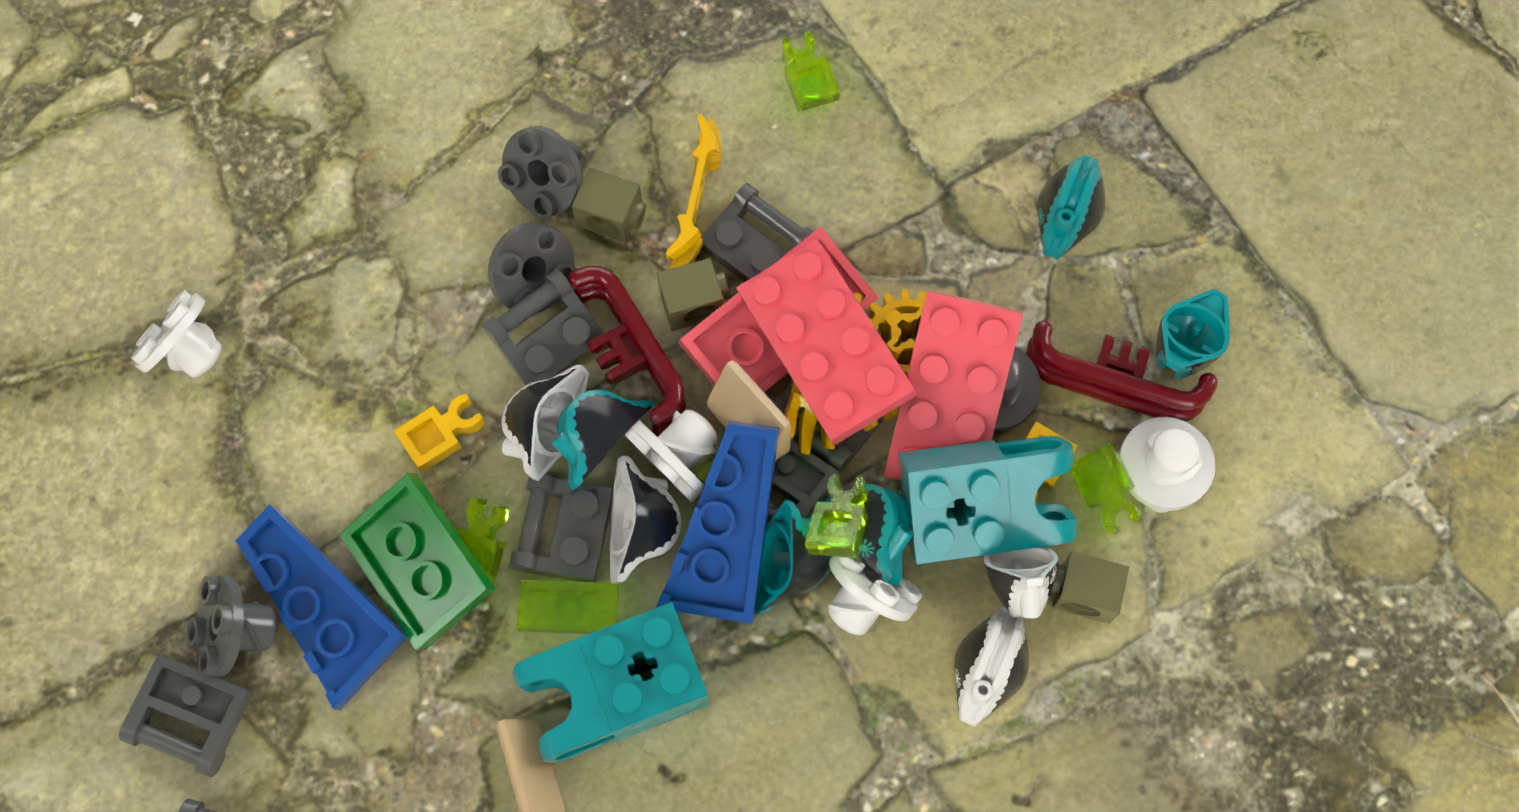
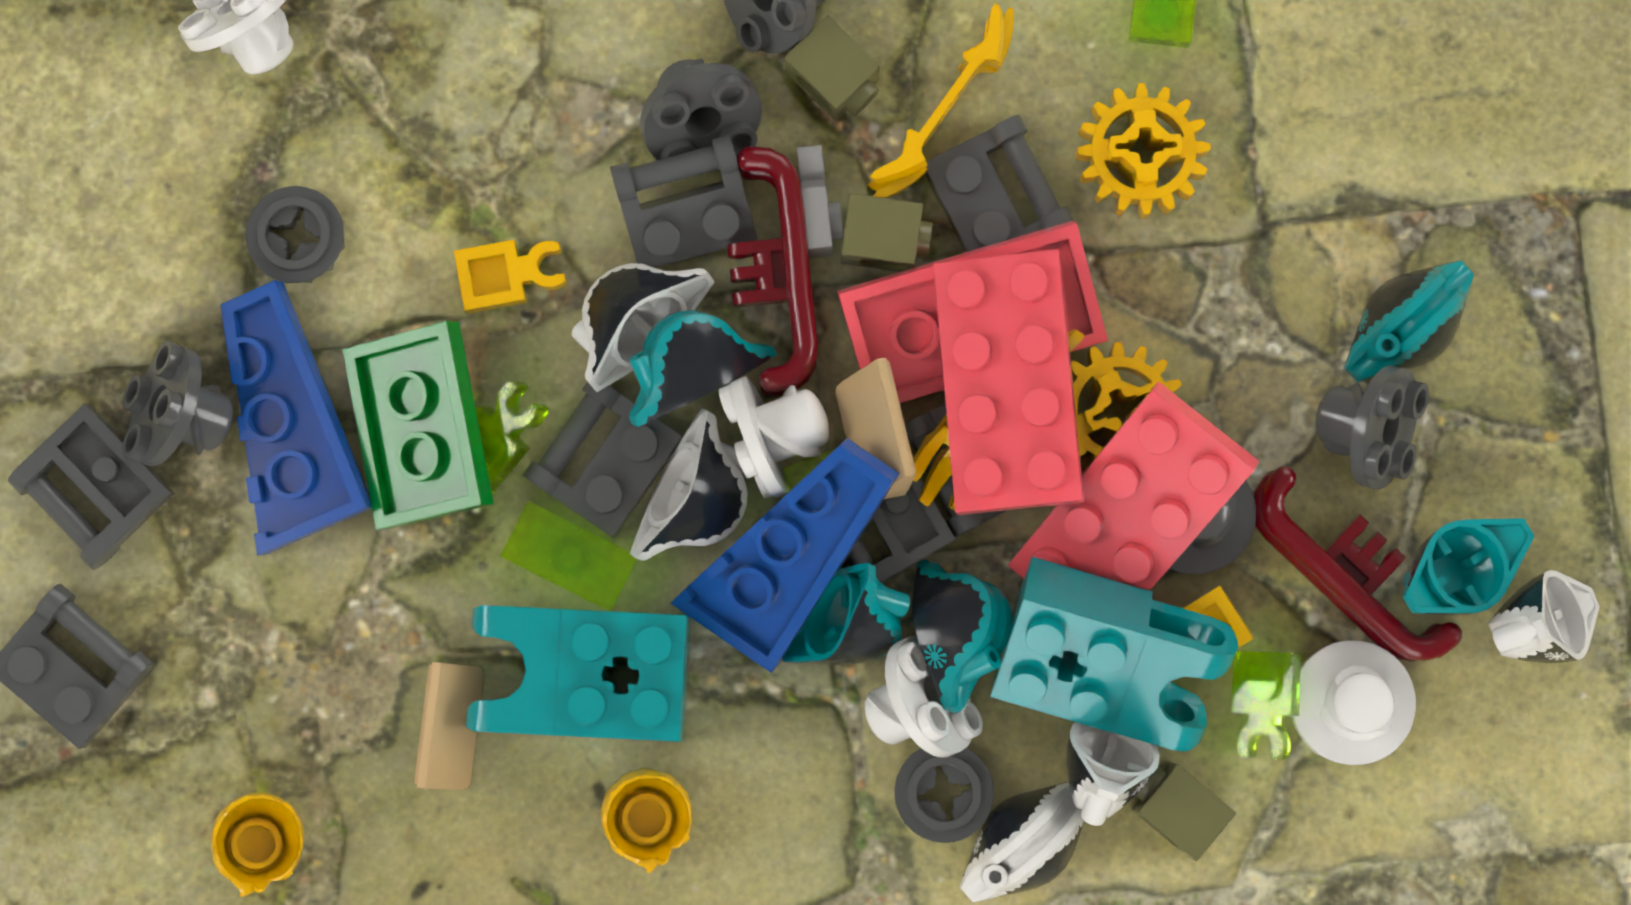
camera: 25 degrees right, 15 degrees up
clear neon green plate [805,474,868,558] -> none
none -> dark grey gear [246,186,345,284]
none -> yellow hair [600,768,693,873]
none -> light grey plate [797,145,843,258]
none -> dark grey gear [895,748,994,843]
none -> yellow gear [1075,83,1211,219]
none -> dark grey plate [1315,365,1429,490]
none -> white hat [1488,570,1600,663]

